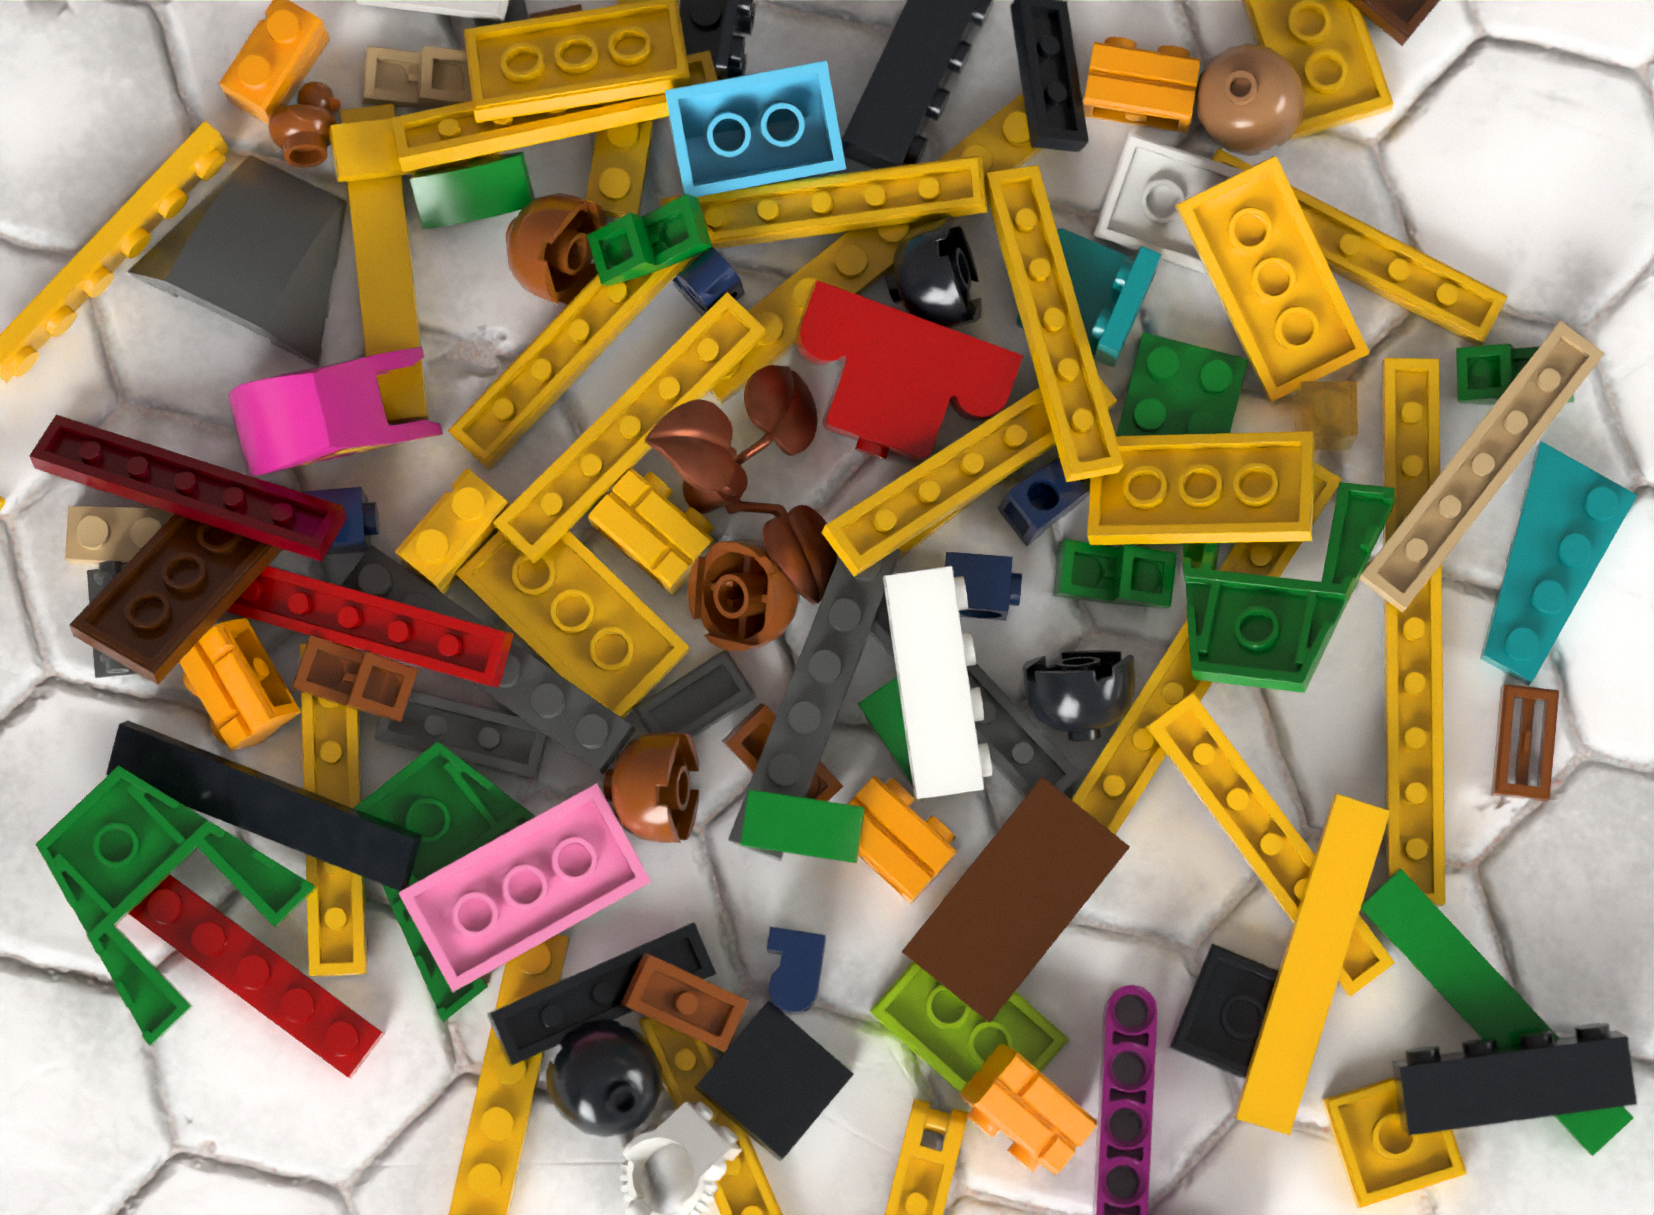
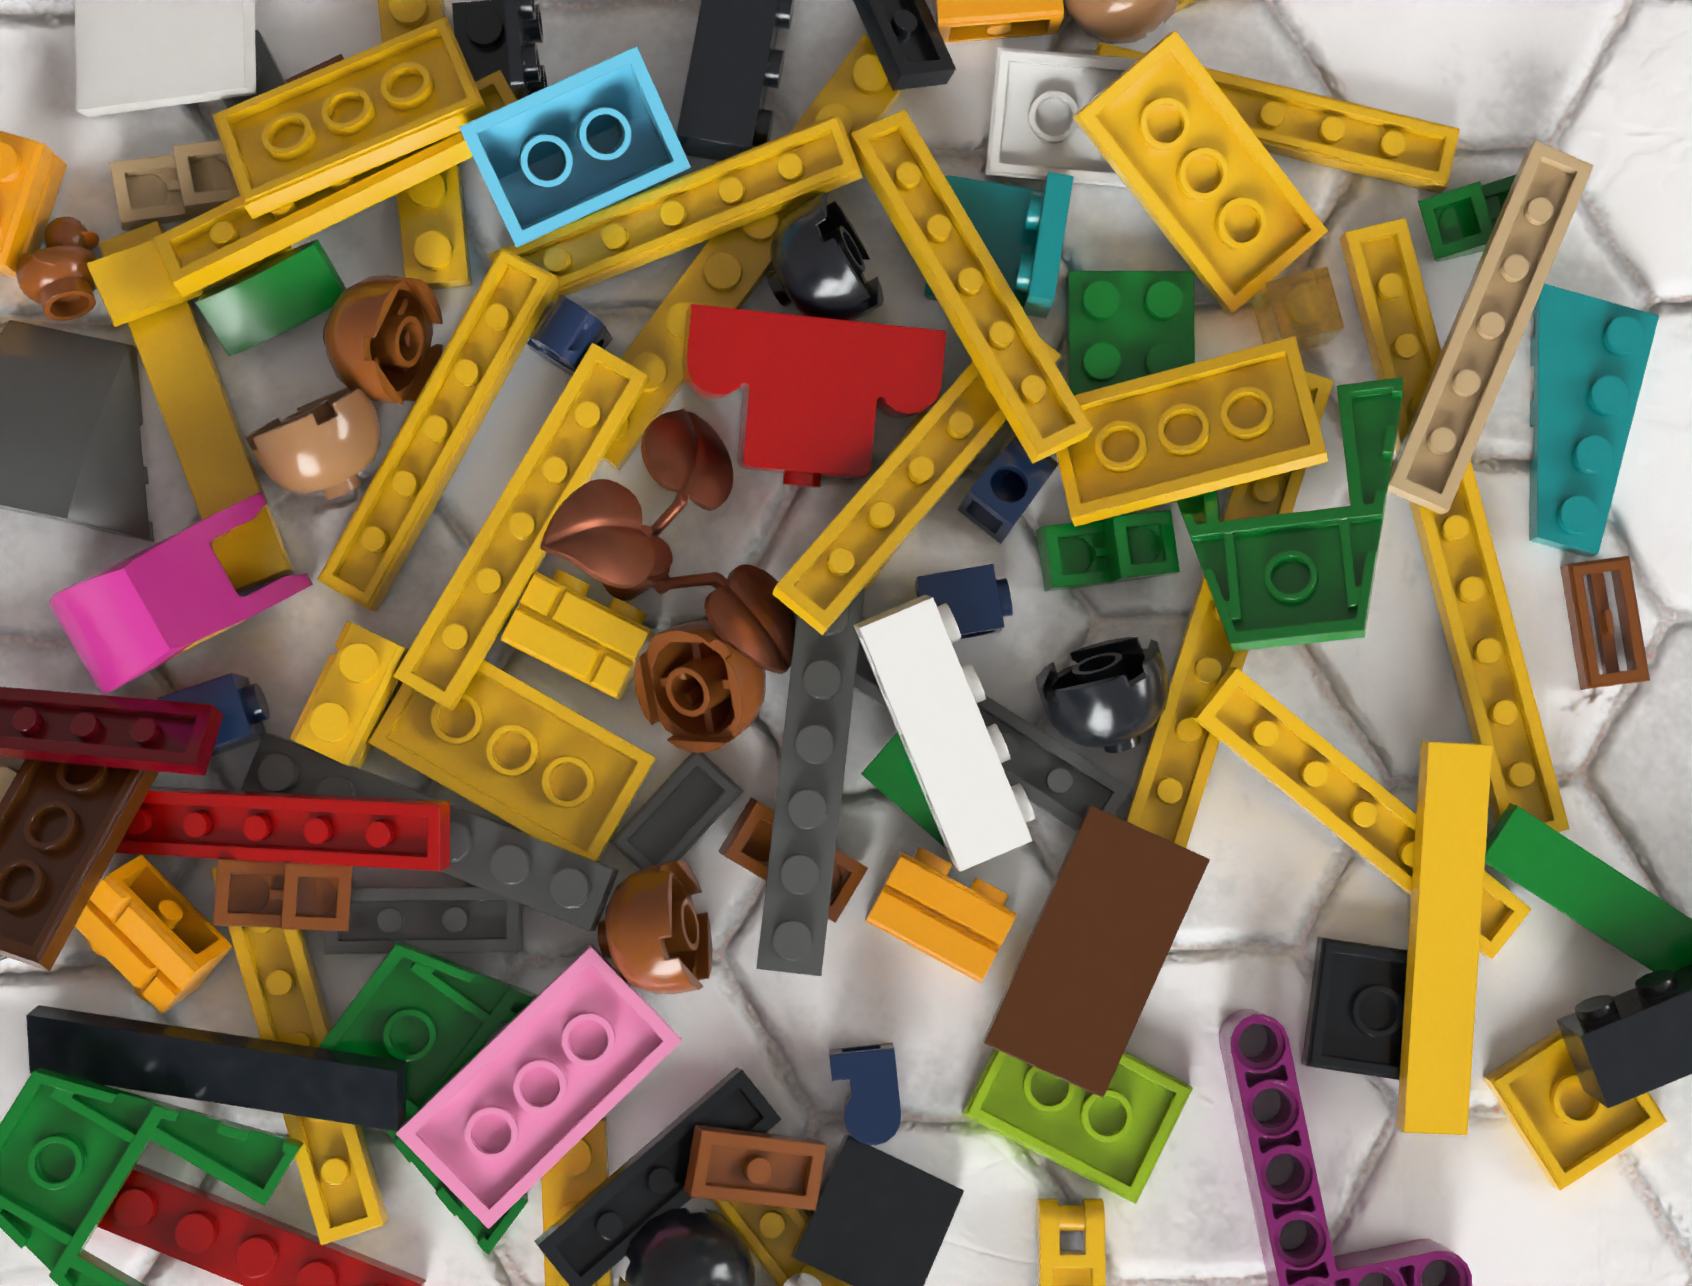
camera: 25 degrees left, 5 degrees up
green slope [587,194,713,286] -> none
green slope [740,790,865,864] -> none
light orange brick [960,1043,1098,1174] -> none
none -> medium nougat cylinder [245,387,381,500]

